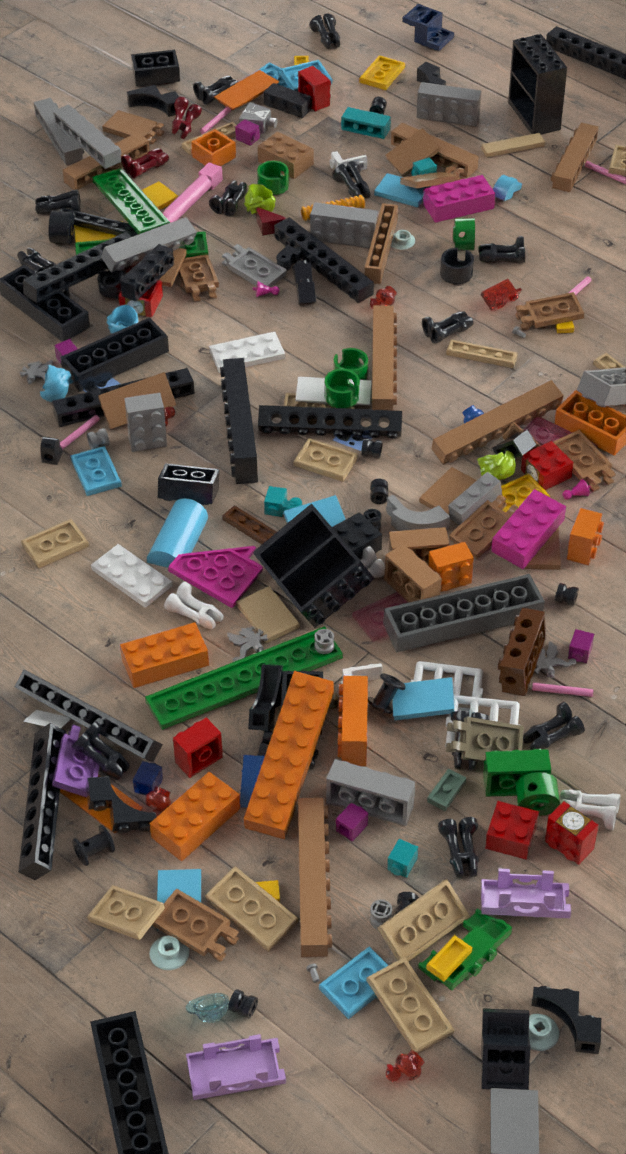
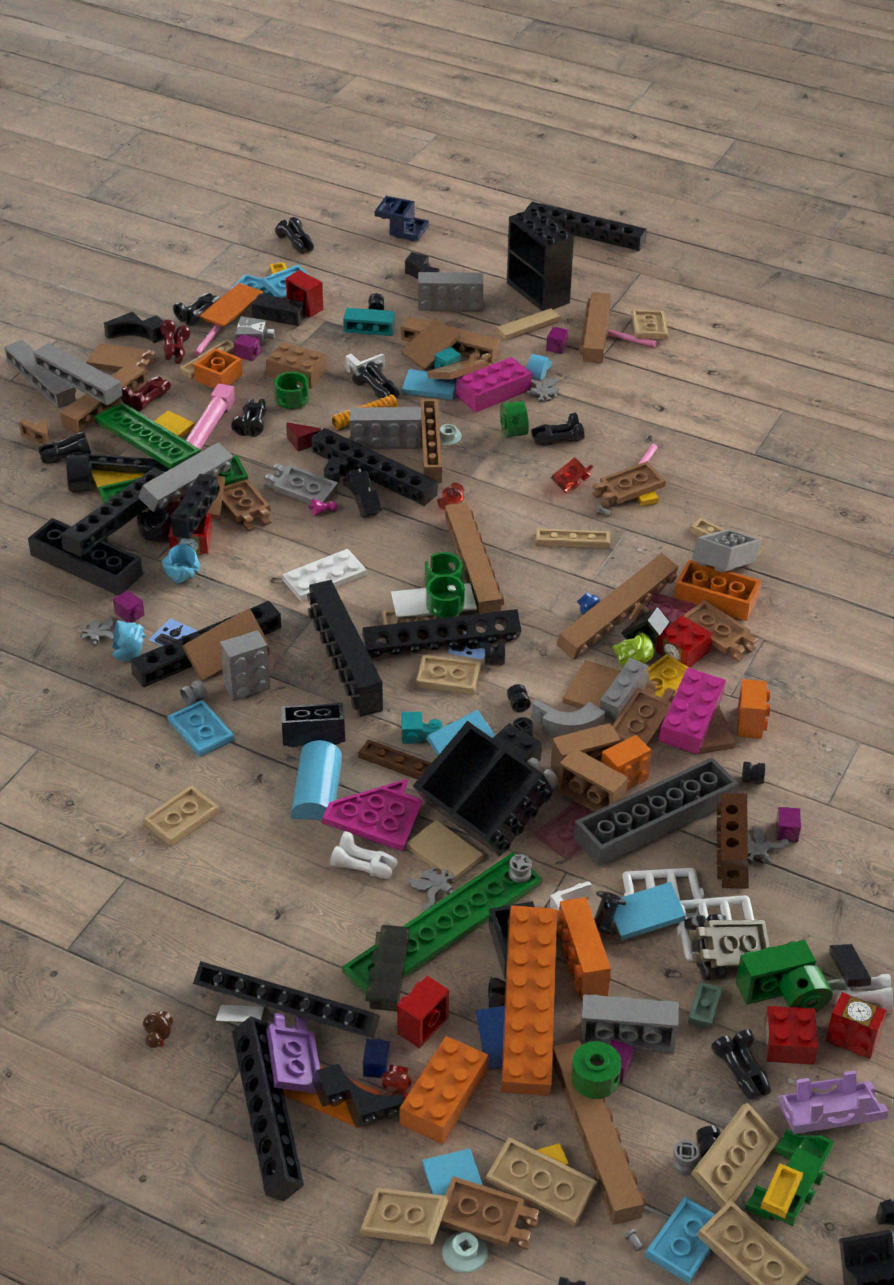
camera: 15 degrees left, 5 degrees down
black piece [17,248,56,273] -> none
black leg [40,437,63,465] -> none
black brick [60,317,169,392] -> none
bright pink bar [60,415,100,450] -> none
black piece [72,721,130,780] -> none
black hose [72,825,115,866] -> none
white plate [91,544,172,608] -> none
orange brick [120,622,209,688] -> none
black brick [131,49,180,86] -> none
lime hair [244,184,276,214] -> none
black arch [248,664,283,731] -> none
yellow tile [359,55,405,90] -> none
teal brick [387,839,418,878] -> none
black piece [421,311,474,343] -> none
black piece [440,248,474,284] -> none
black piece [523,701,585,750] -> none
bright pink bar [532,683,593,697] -> none
dark pink piece [562,479,590,500] -> none
none -> medium nougat slope [19,418,49,446]
none -> clear smoke brick [366,925,409,1012]
none -> light grey piece [526,375,559,402]
none -> magenta brick [546,326,569,354]
none -> green piece [571,1041,621,1099]
none -> black tile [829,944,871,987]

